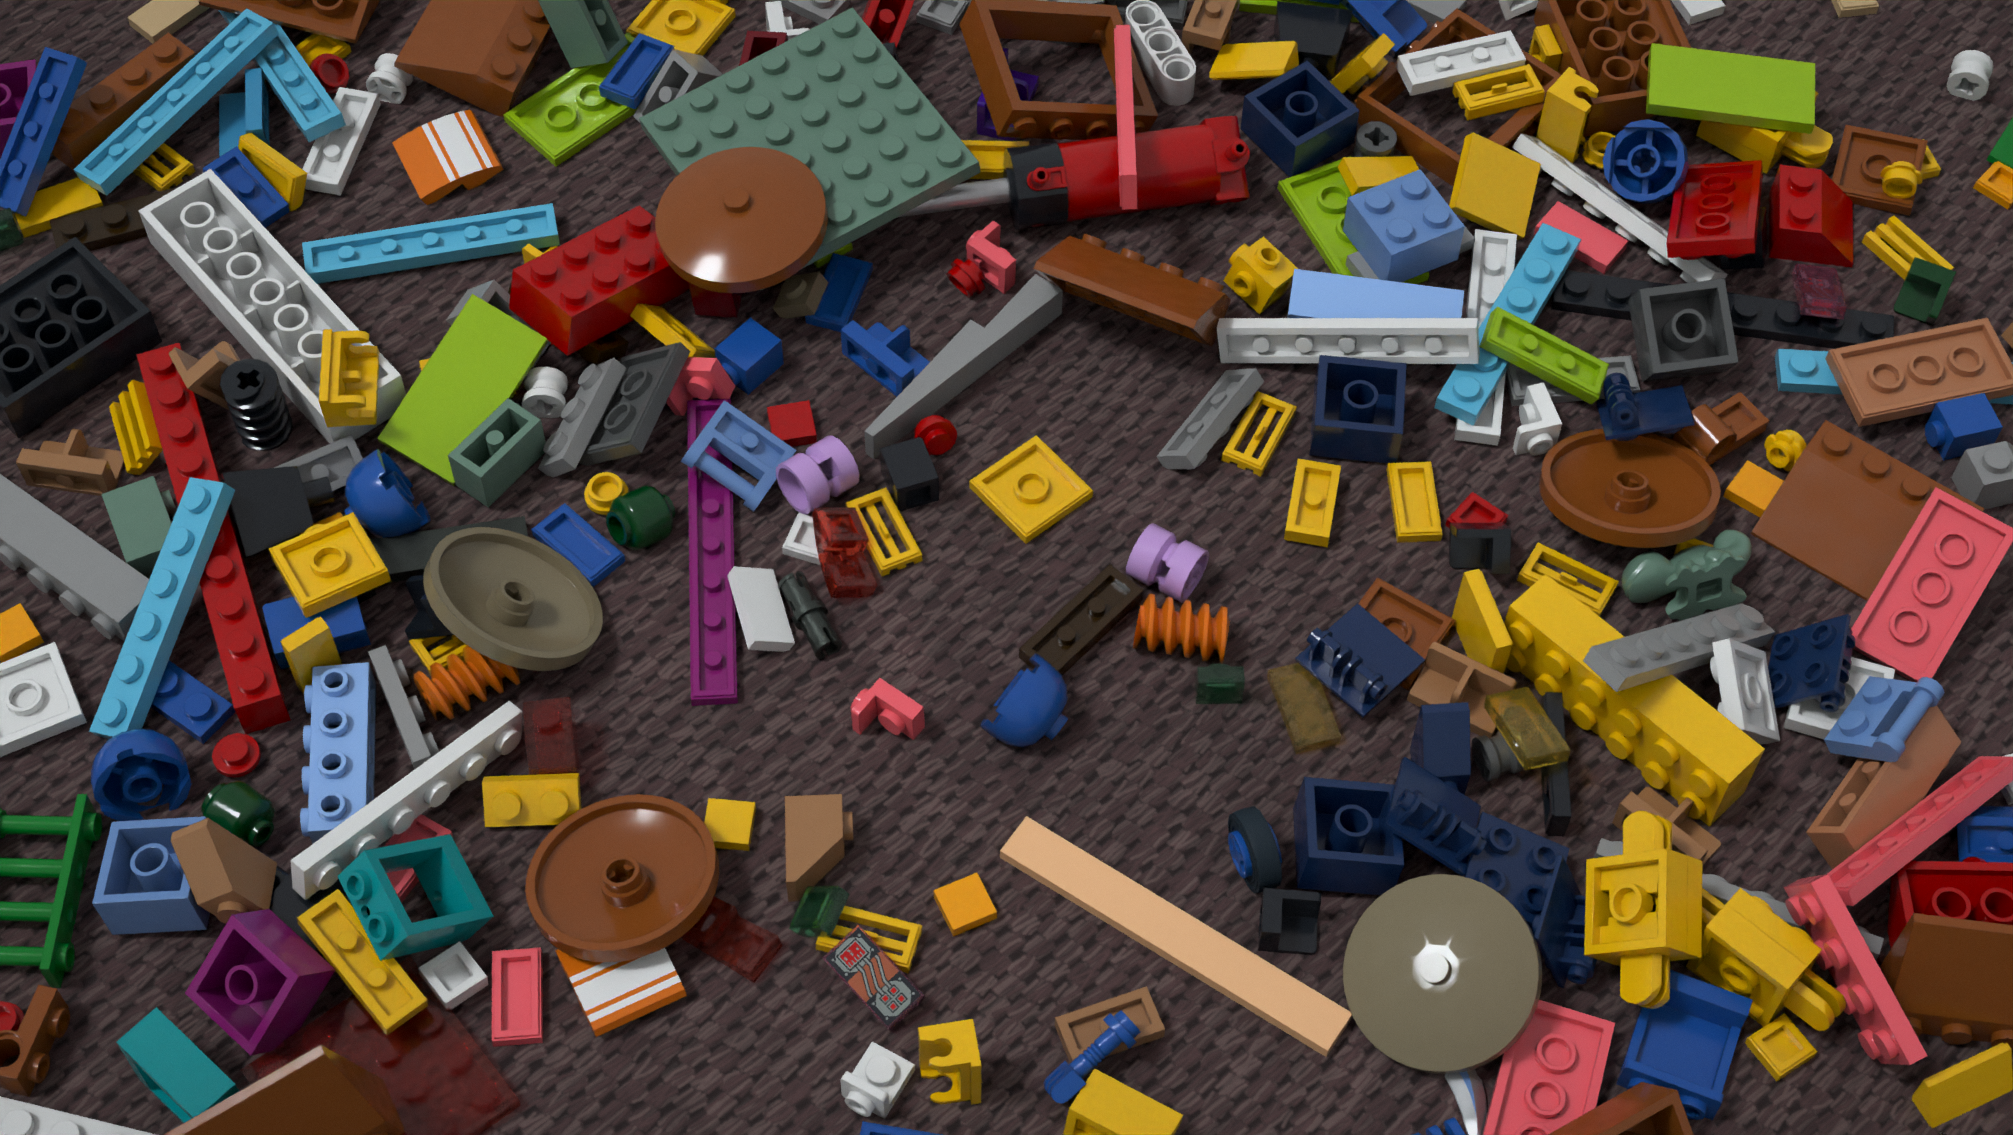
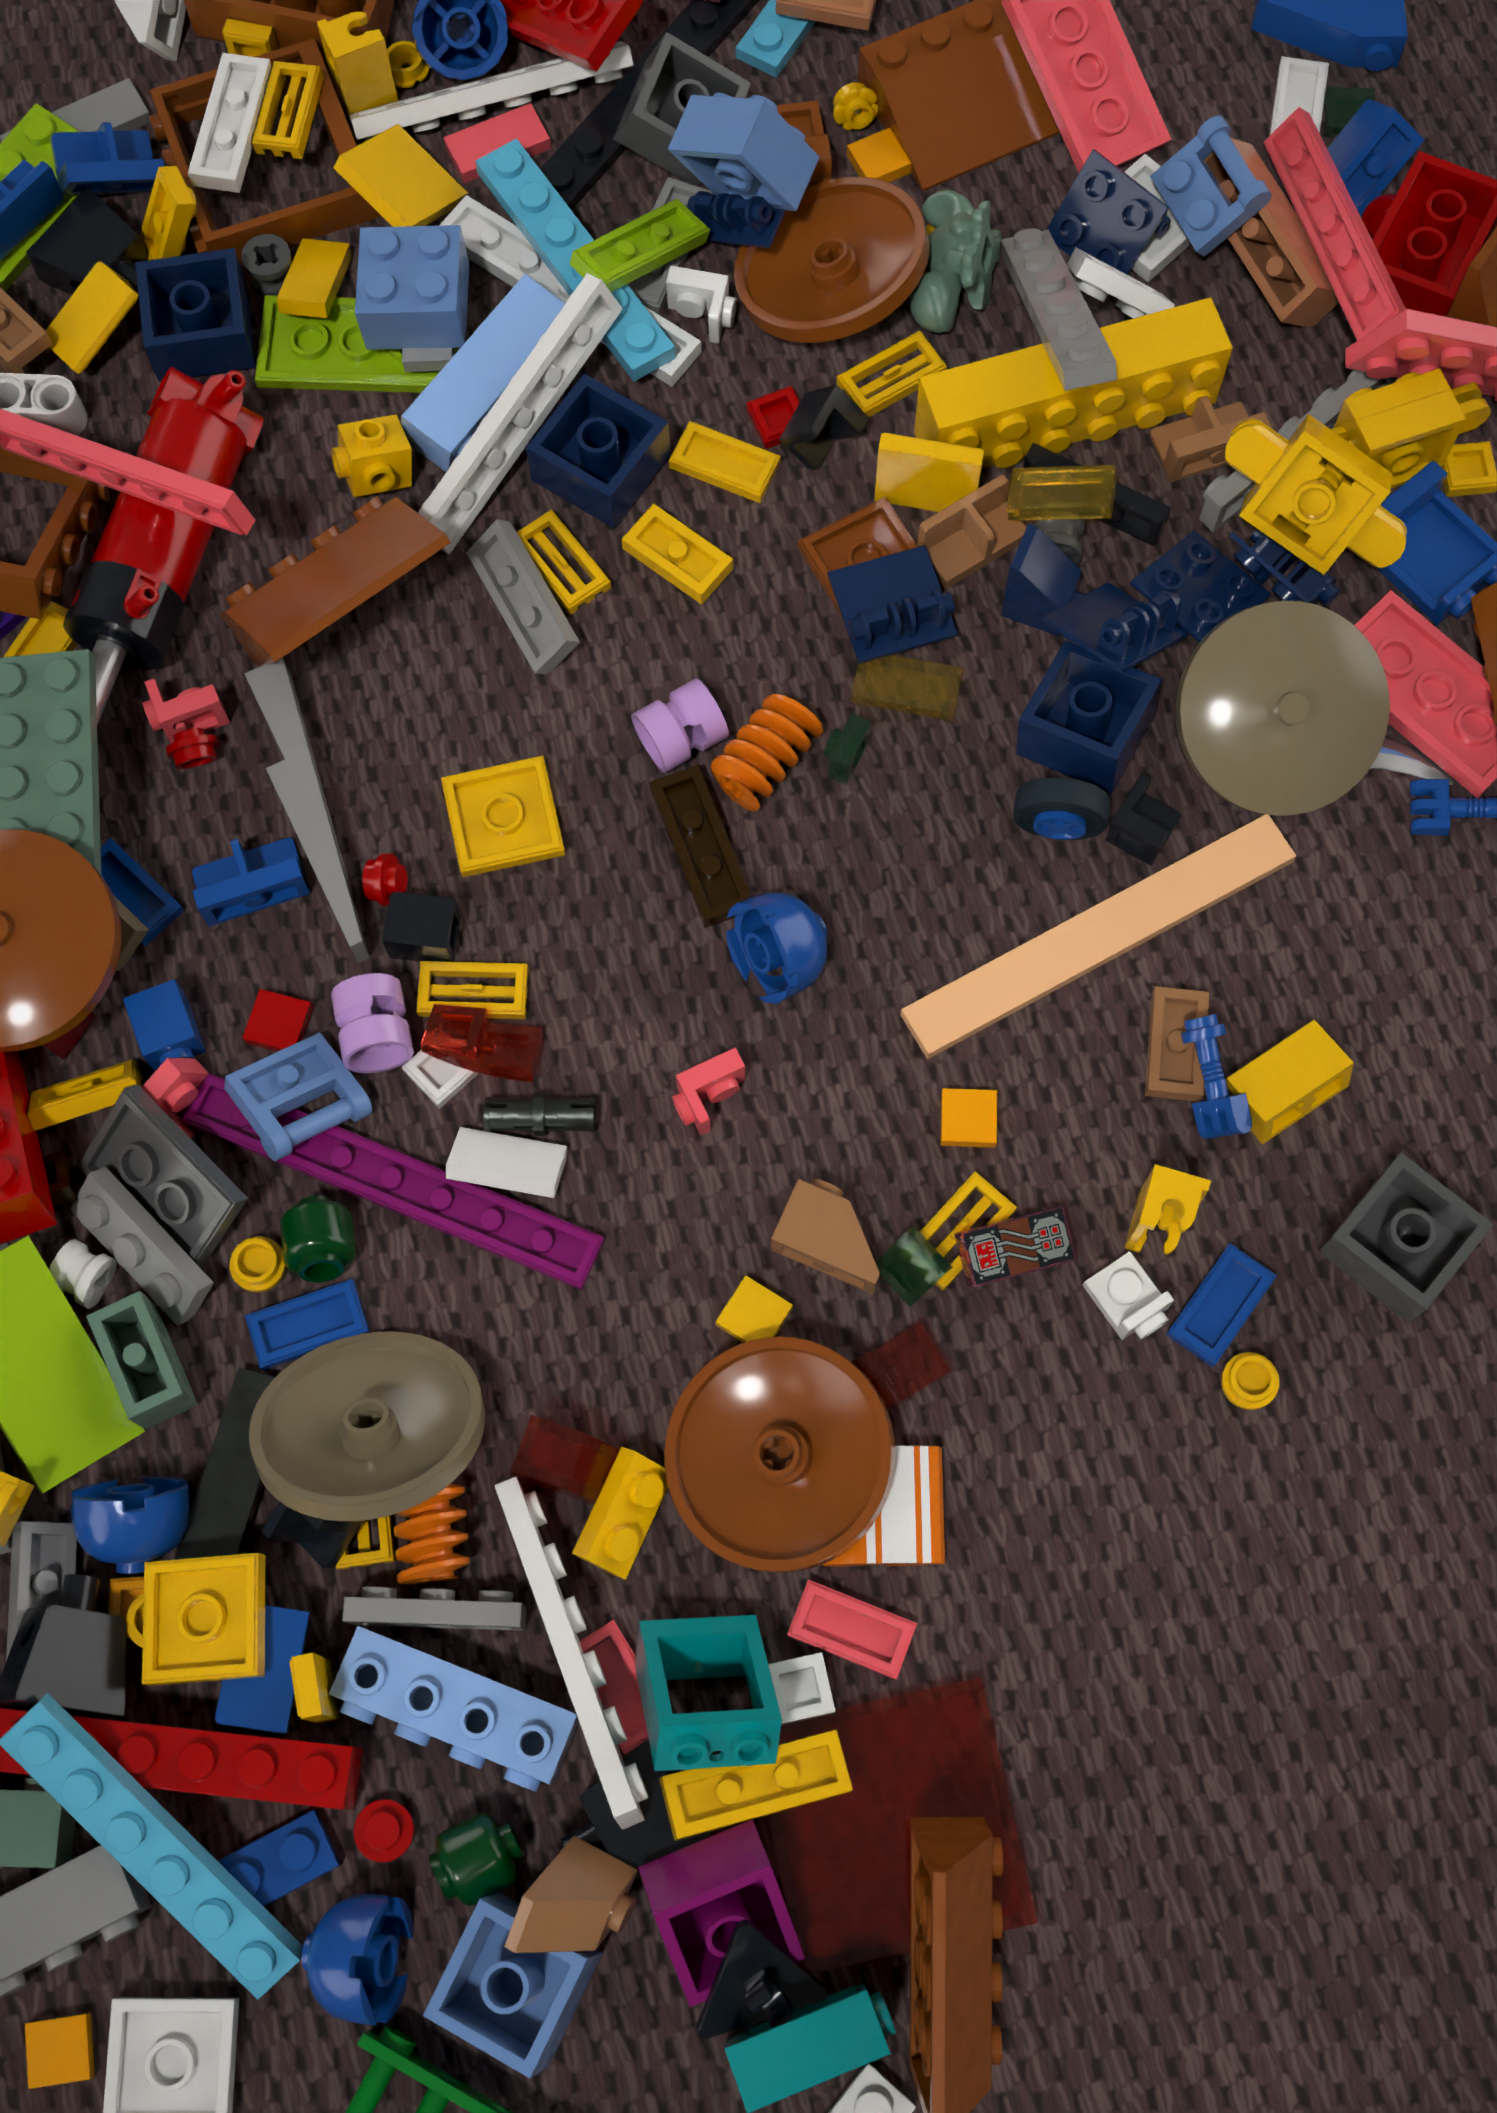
camera: 60 degrees left, 15 degrees up
none -> medium blue brick [668,93,819,211]
none -> black piece [696,1919,828,2039]

